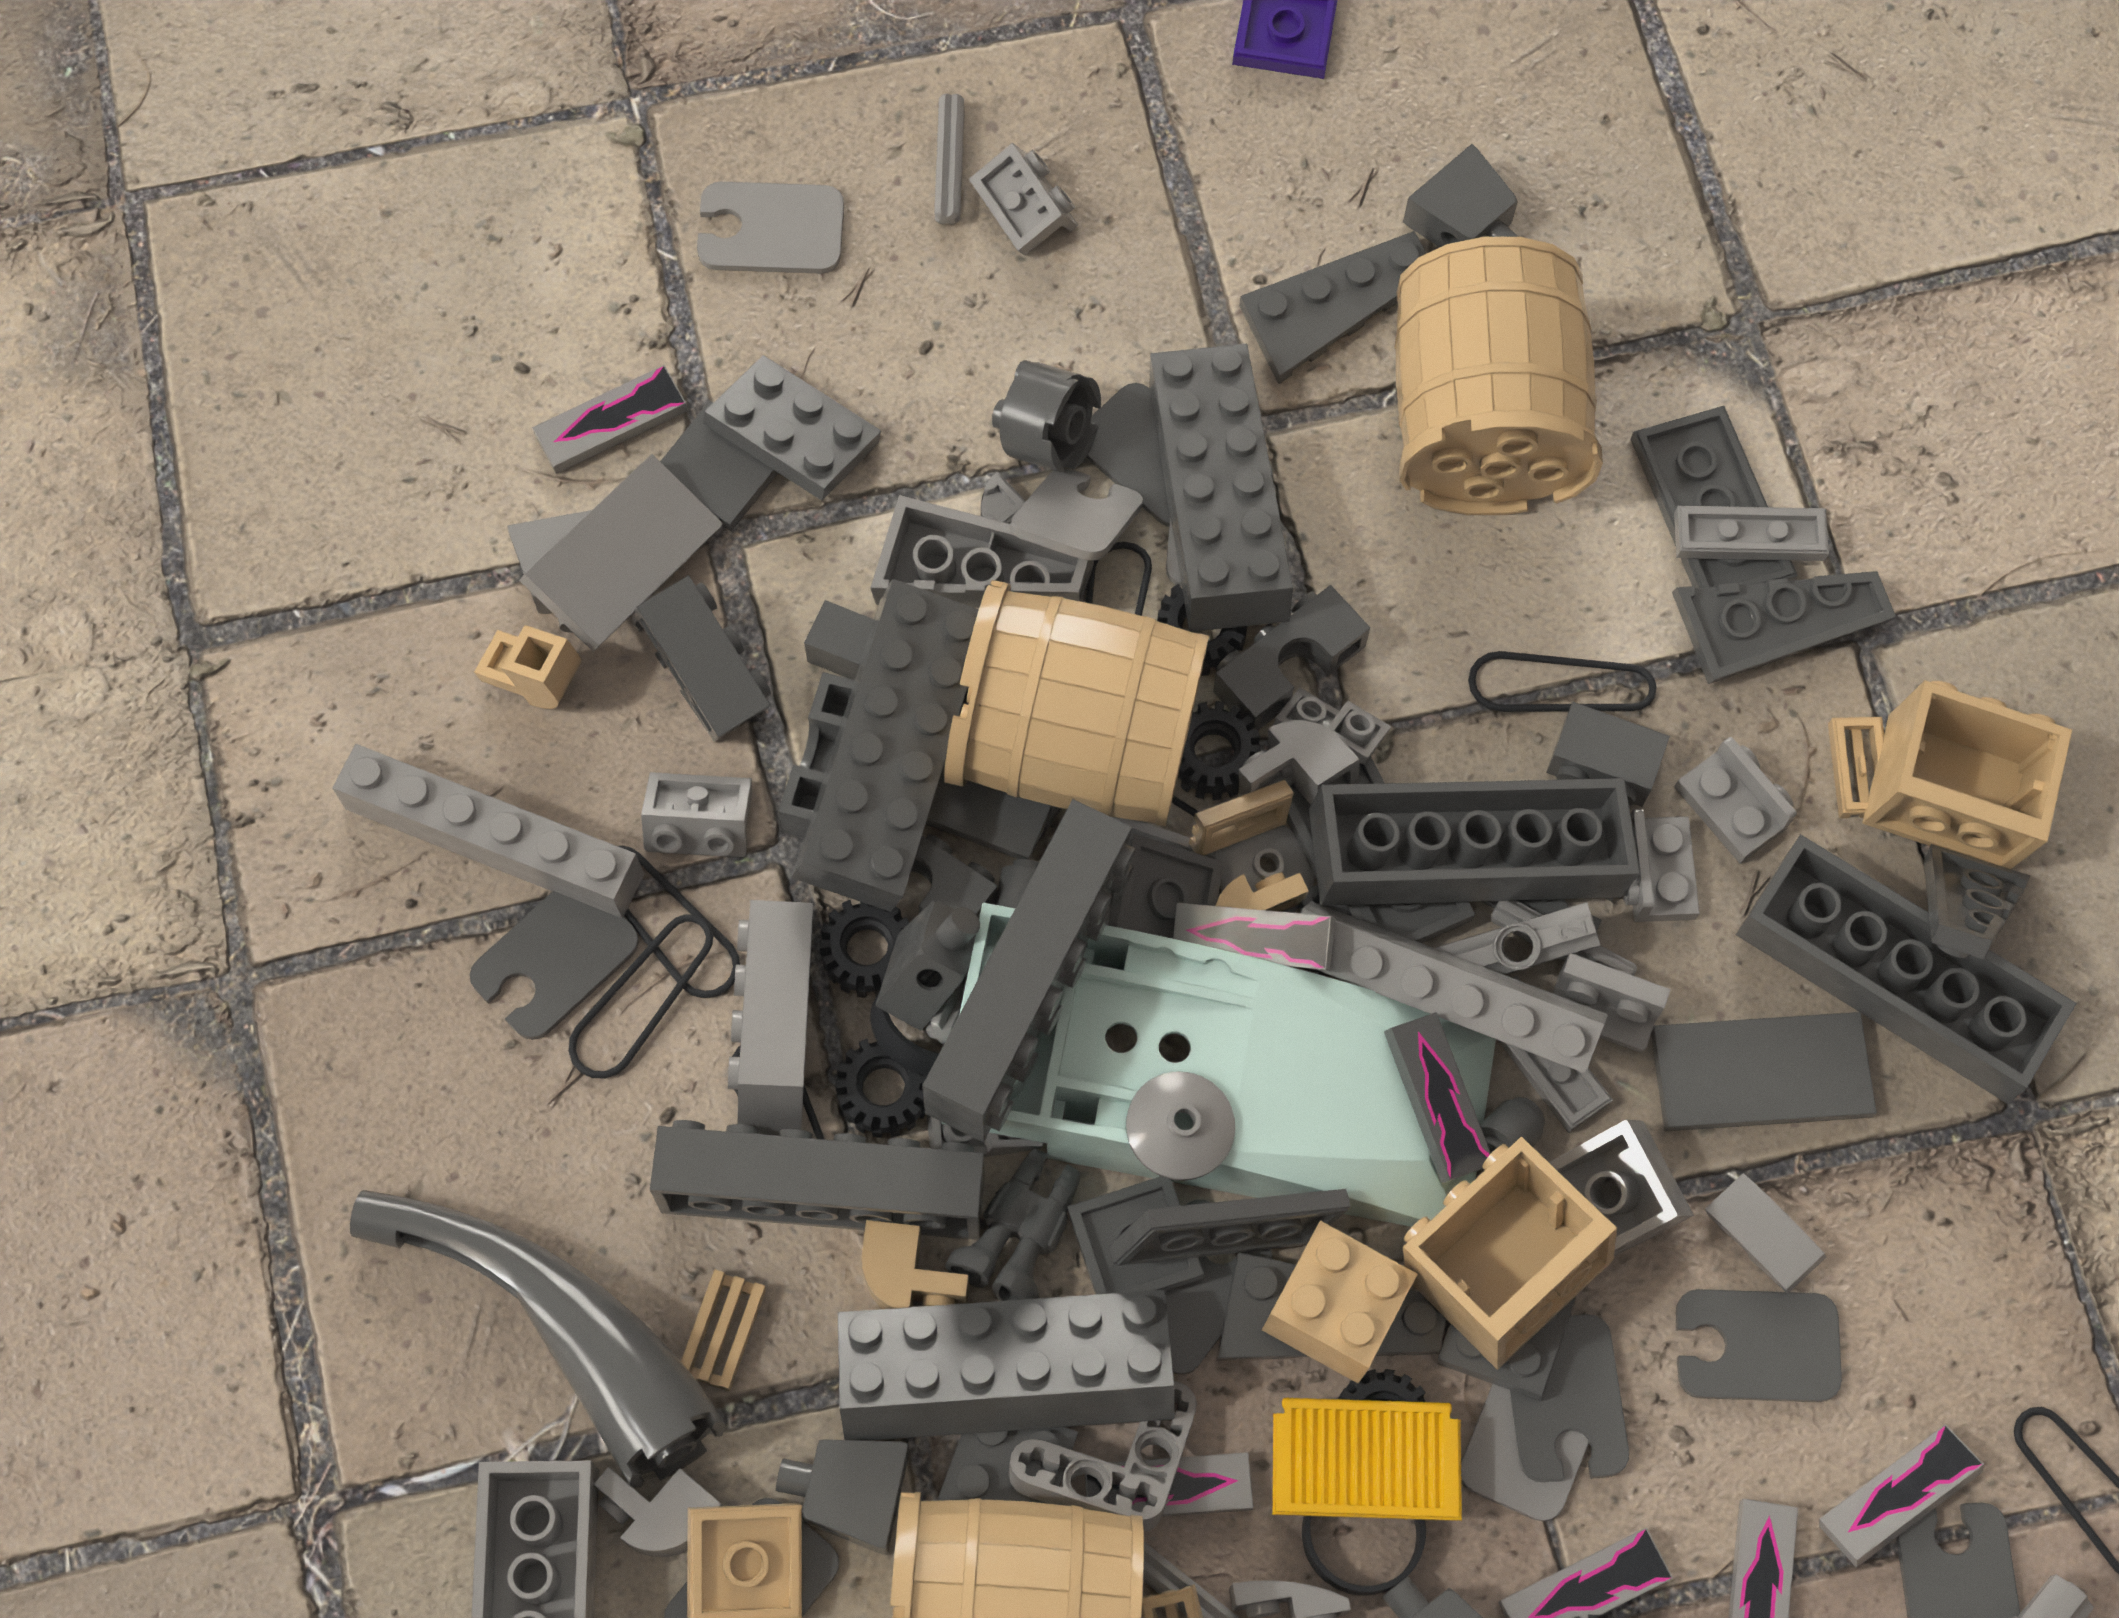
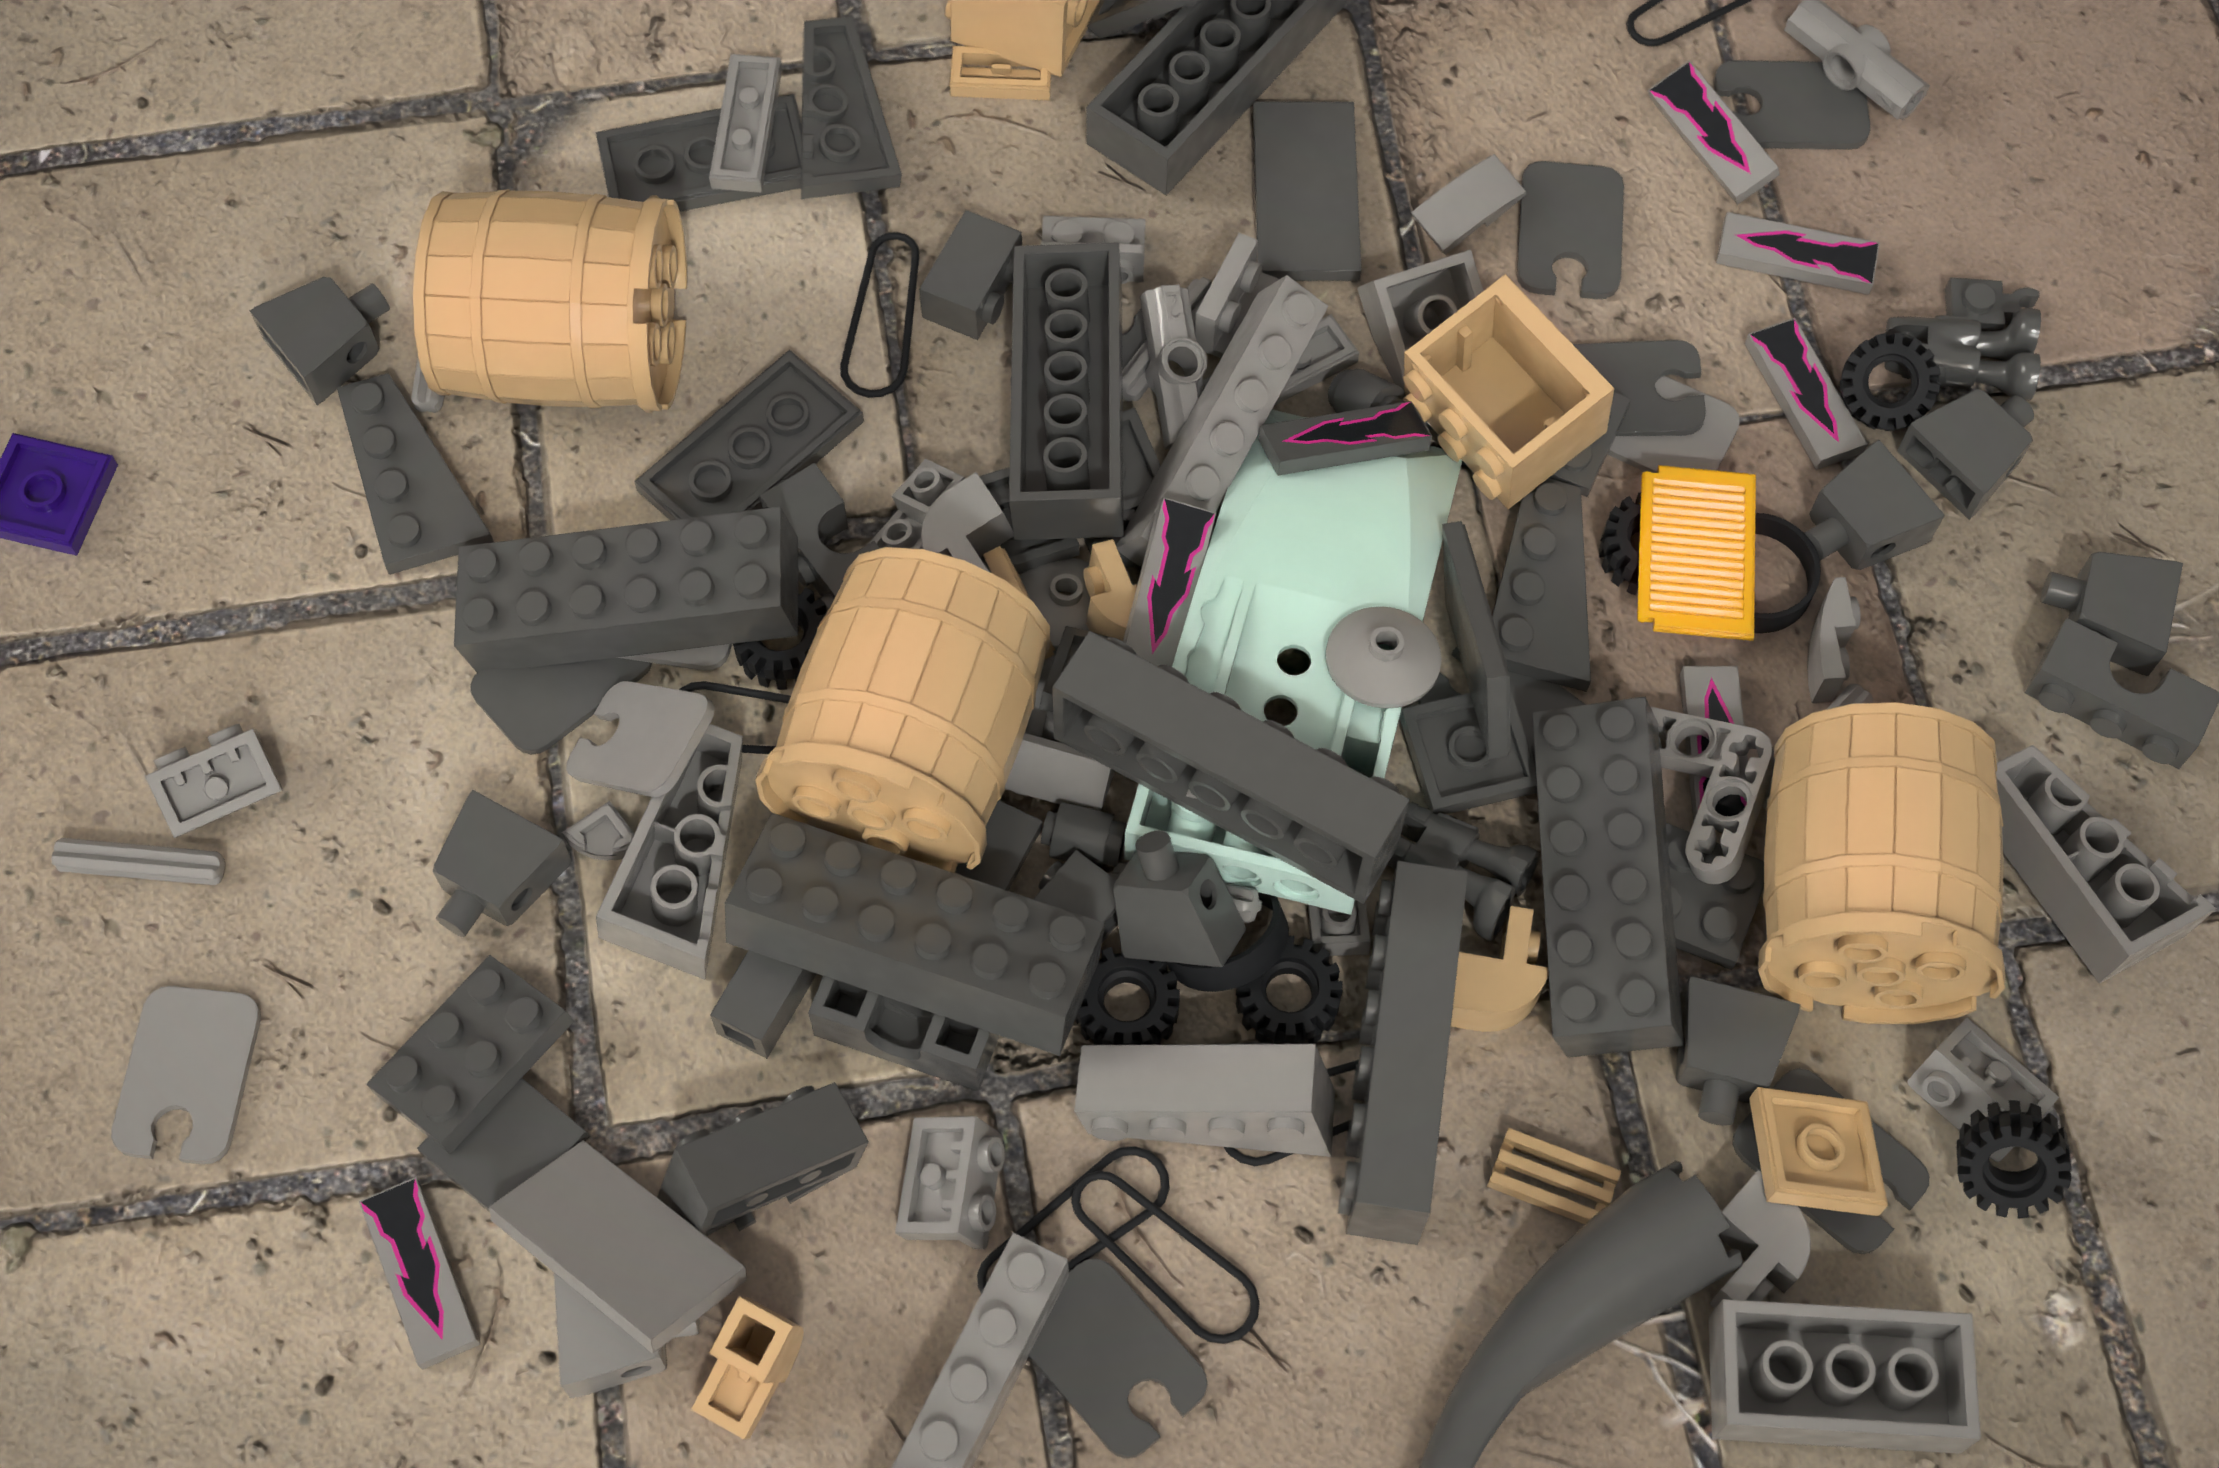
camera: 85 degrees left, 5 degrees down
dark grey brick [992,360,1101,472] -> none
tan brick [1262,1221,1417,1383] -> none
light grey bracket [1674,737,1797,864] -> none
none -> dark grey torso [433,790,572,937]
none -> dark grey tile [634,350,864,520]

